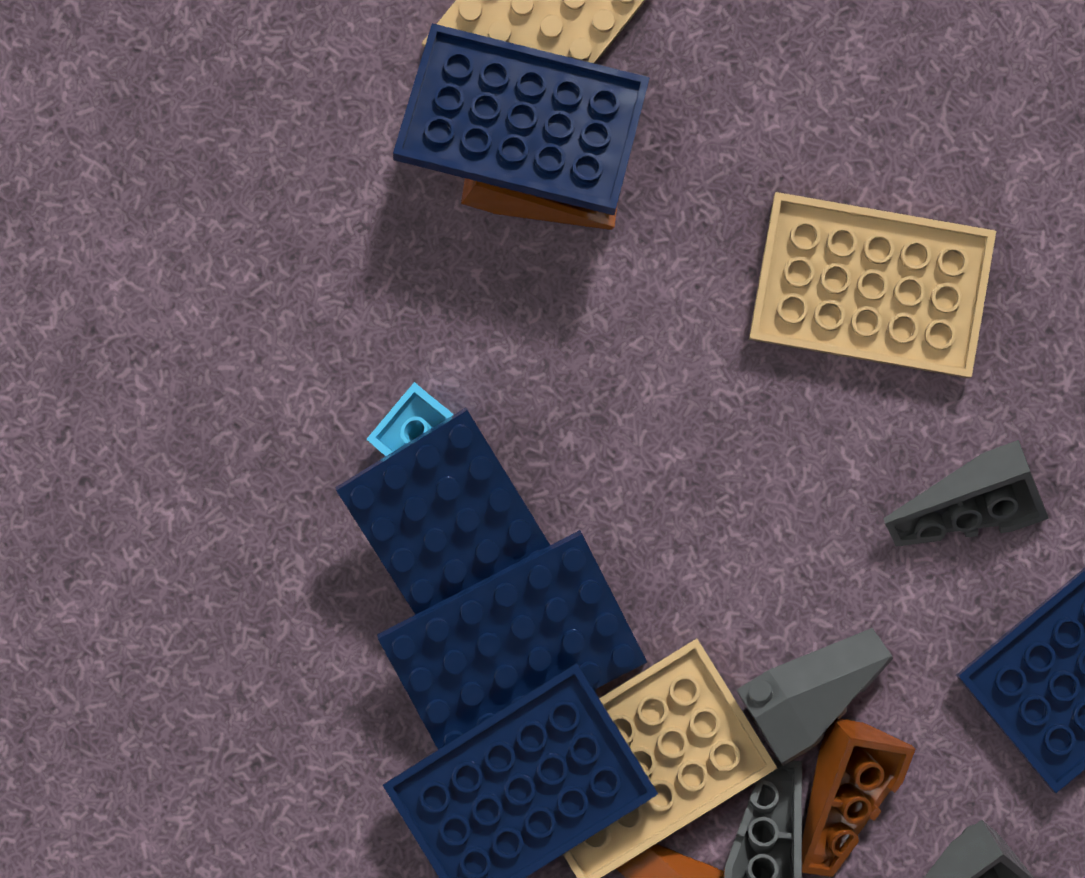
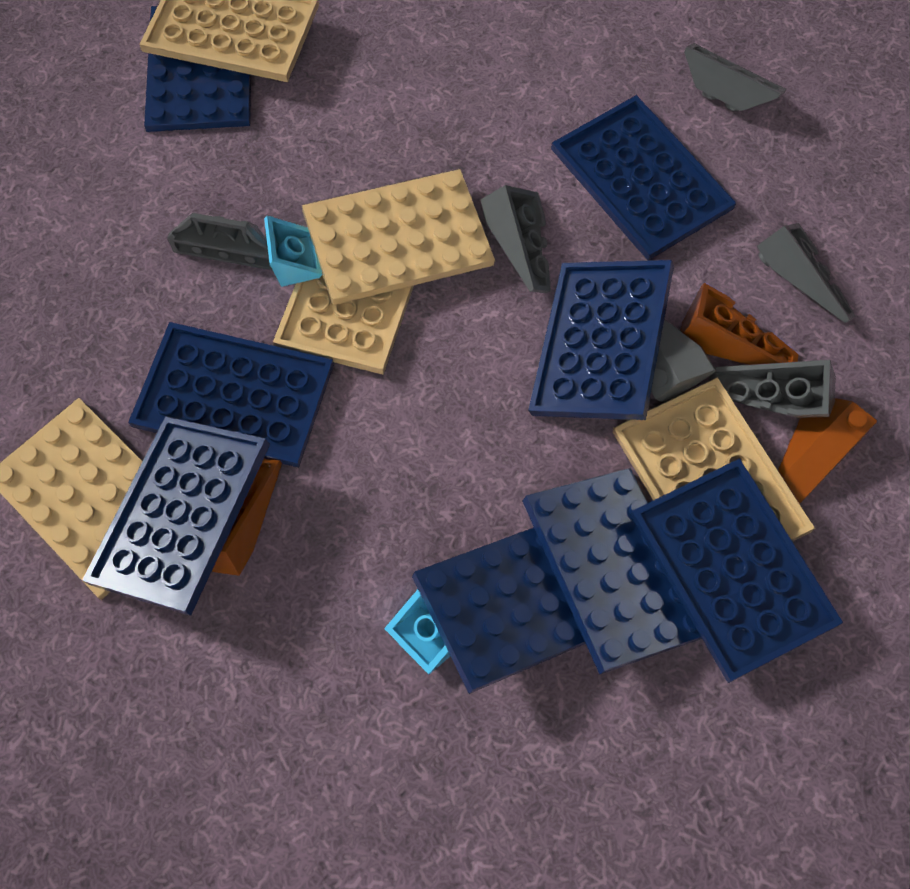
camera: 90 degrees left, 20 degrees down
none -> dark blue plate [128,322,334,468]
none -> dark grey wedge [167,213,272,270]
none -> medium azure slope [264,216,323,287]
none -> tan plate [302,169,495,305]
none -> dark blue plate [528,260,674,420]

